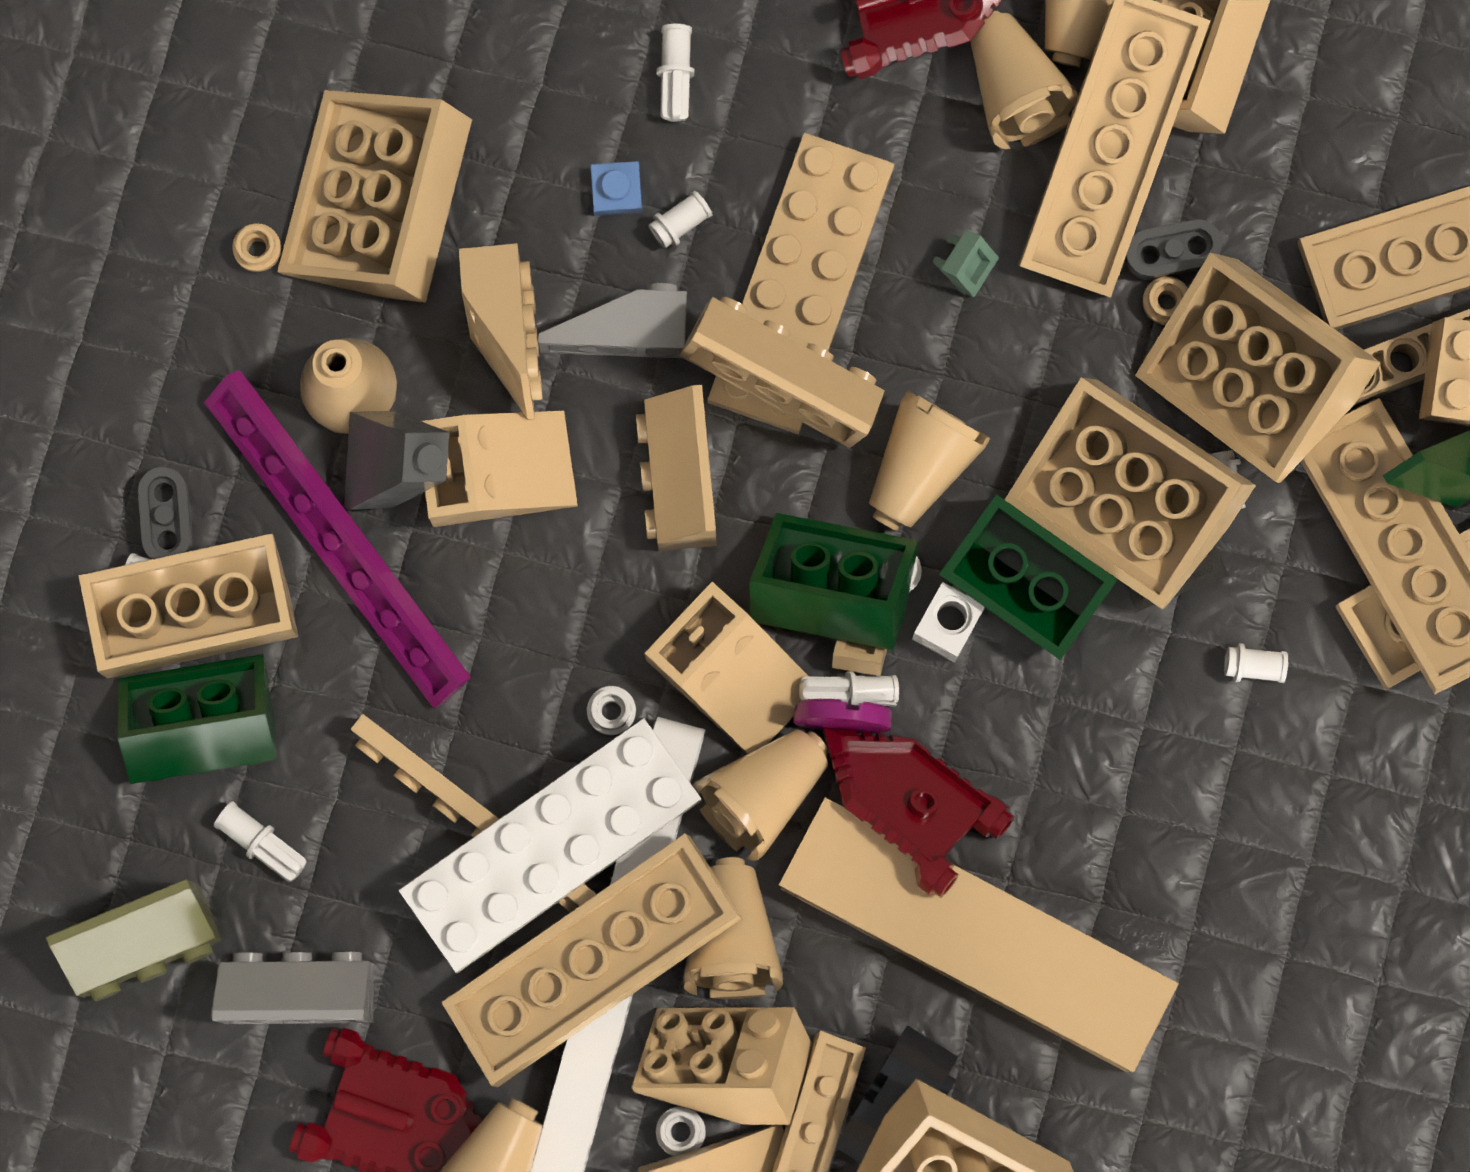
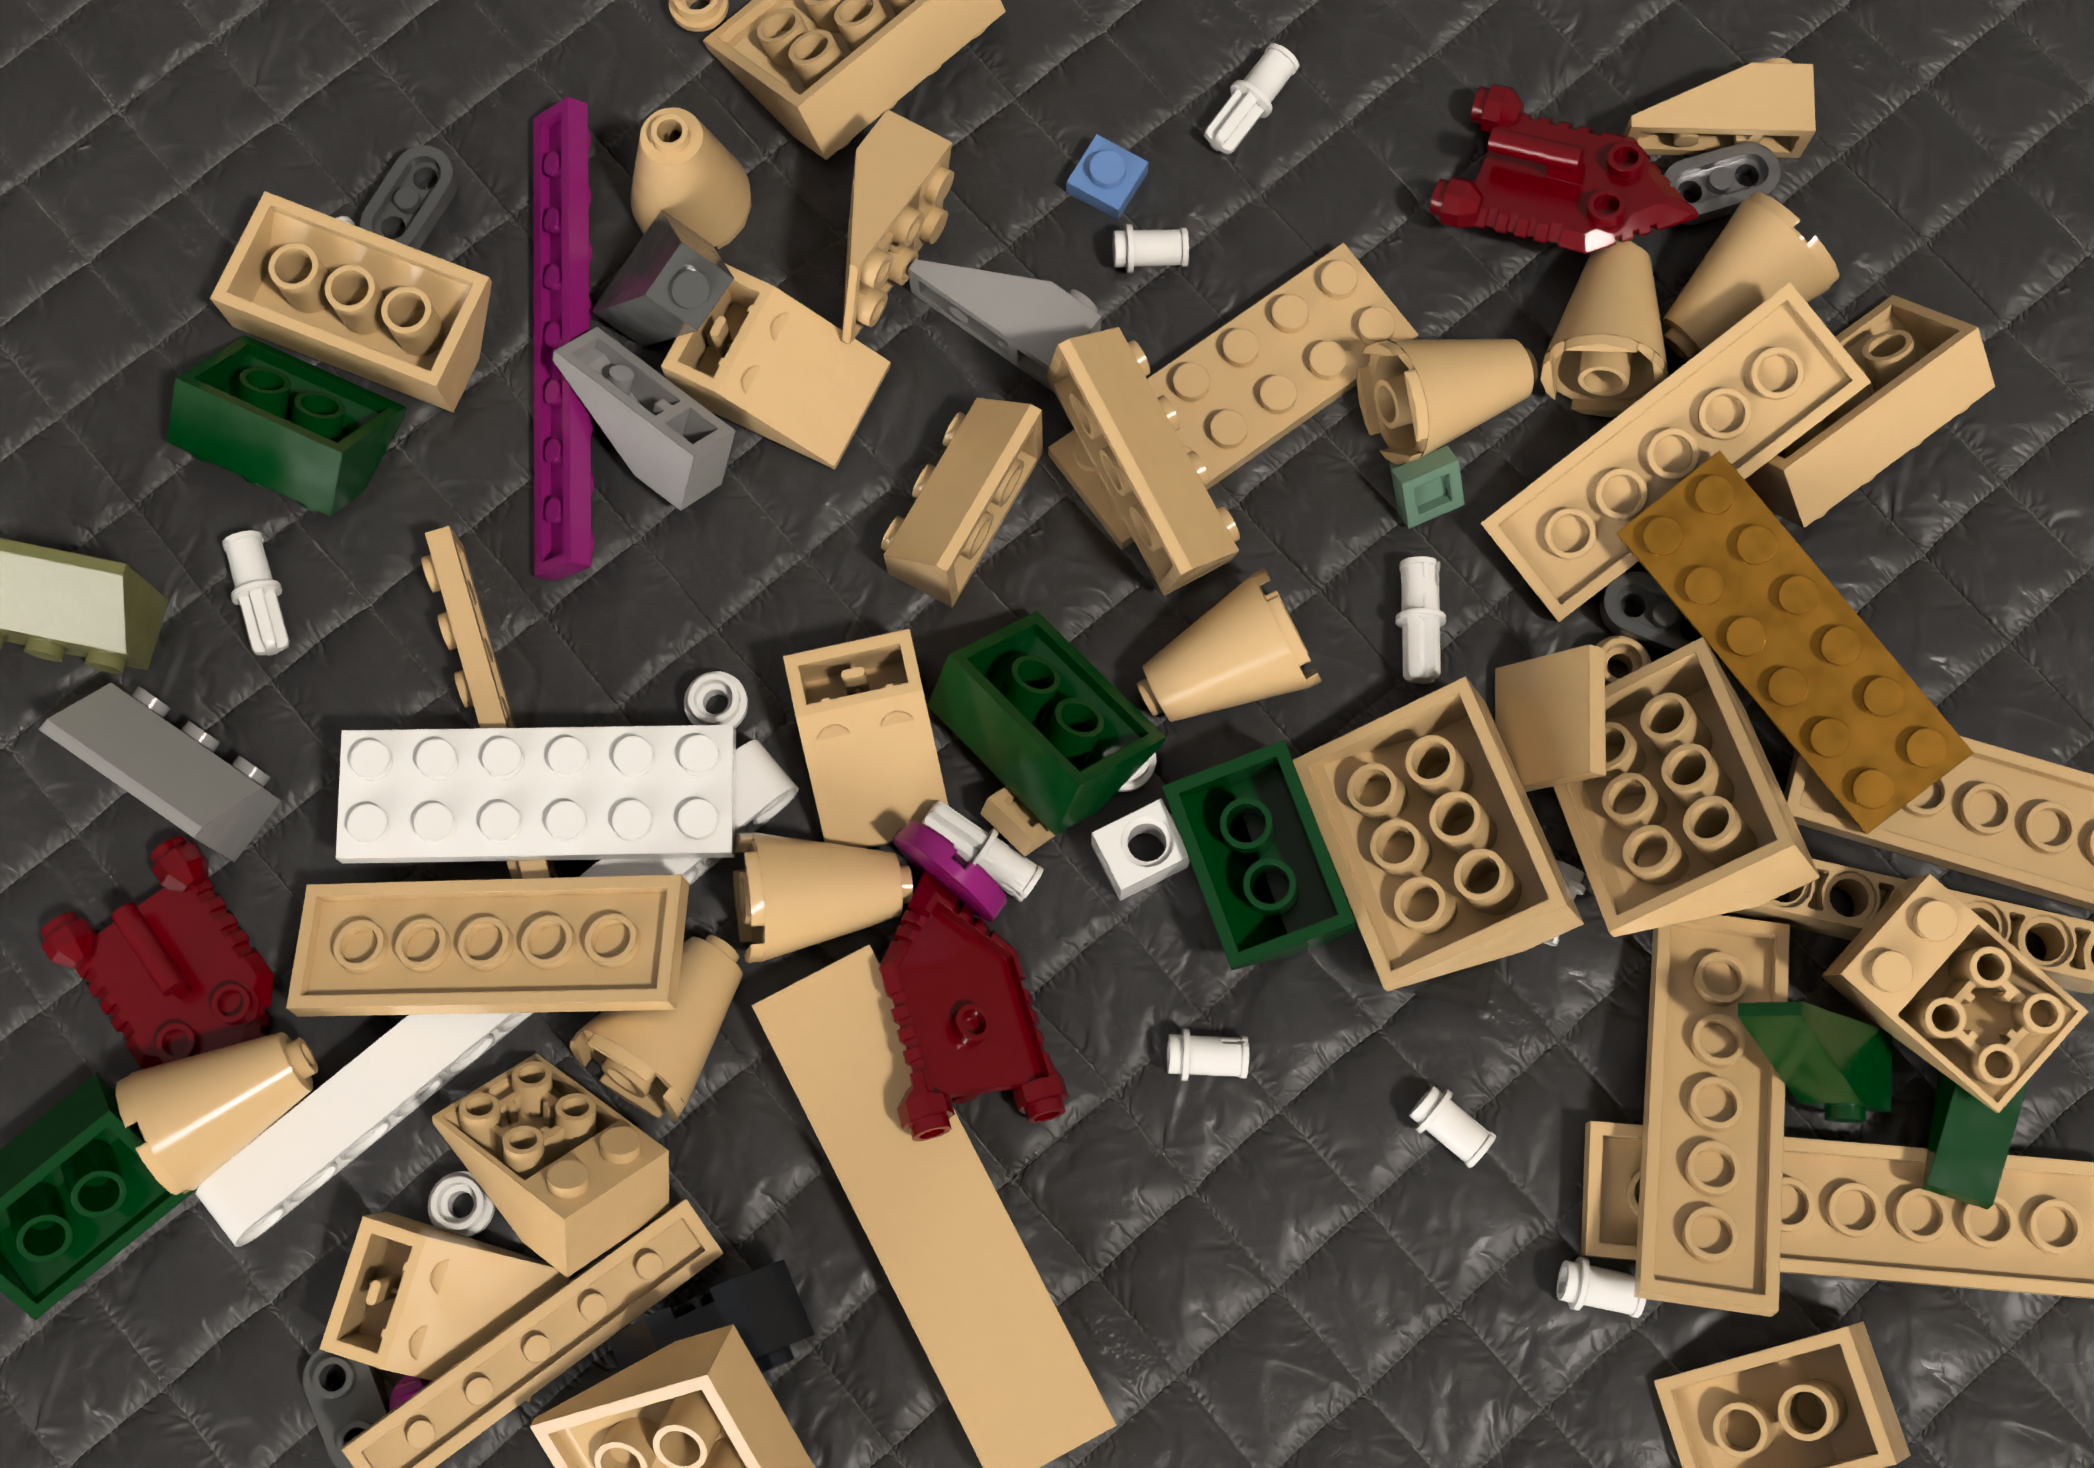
camera: 35 degrees right, 5 degrees down
none -> light grey slope [552,327,736,511]
none -> white pin [1167,1028,1249,1081]
none -> tan cone [1357,339,1538,465]
none -> white axle [1395,556,1446,684]
none -> tan tile [1495,644,1606,792]
none -> white pin [1557,1257,1646,1318]
none -> pearl gold plate [1616,450,1974,834]

